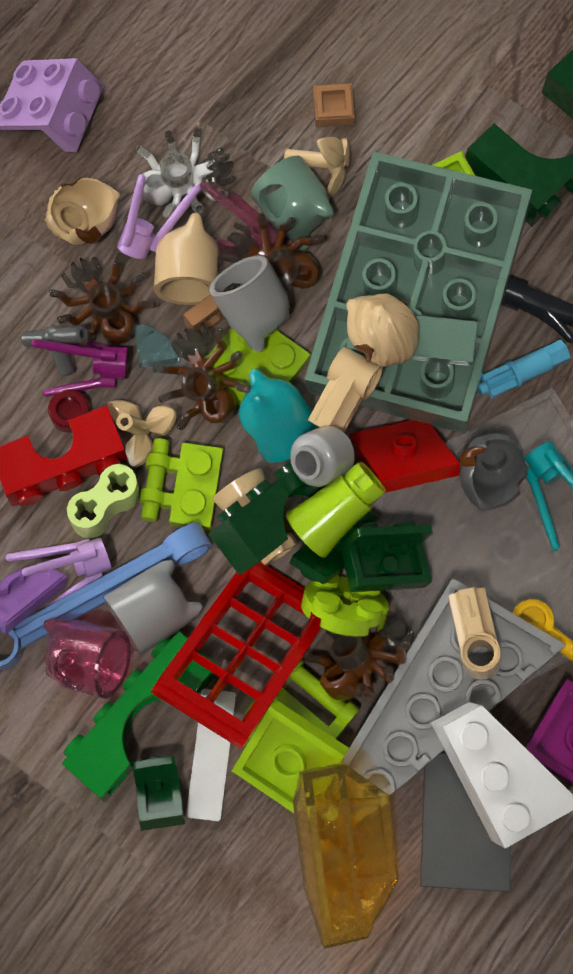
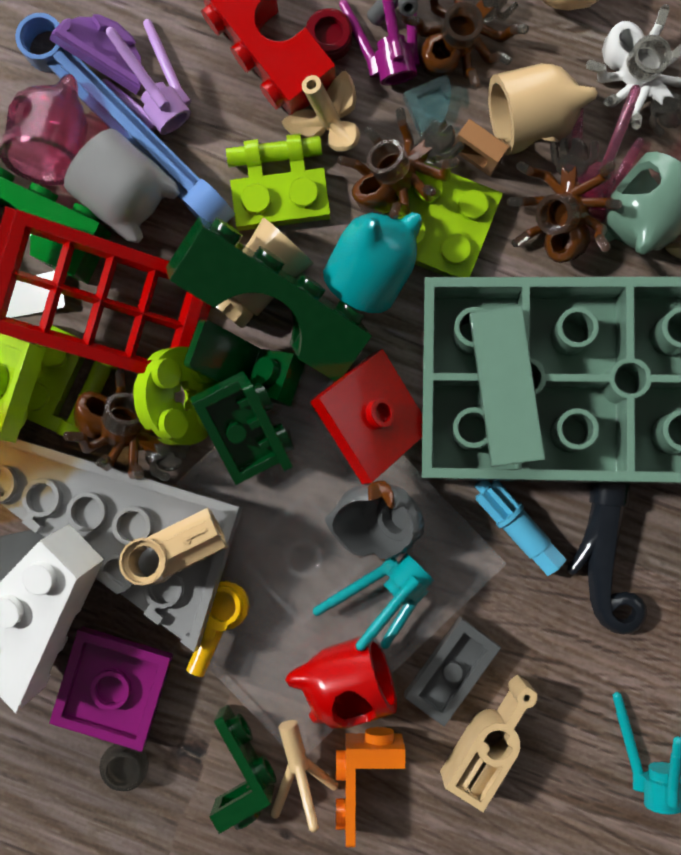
camera: 75 degrees right, 15 degrees up
yellowish green axle [67,464,140,539] -> none
lavender plant [117,174,201,259] -> none
light grey piece [209,255,290,353] -> none
lime plant [286,462,386,558] -> none
light grey head [290,426,355,487] -> none
tan piece [308,347,383,433] -> none
tan hair [346,293,419,368] -> none

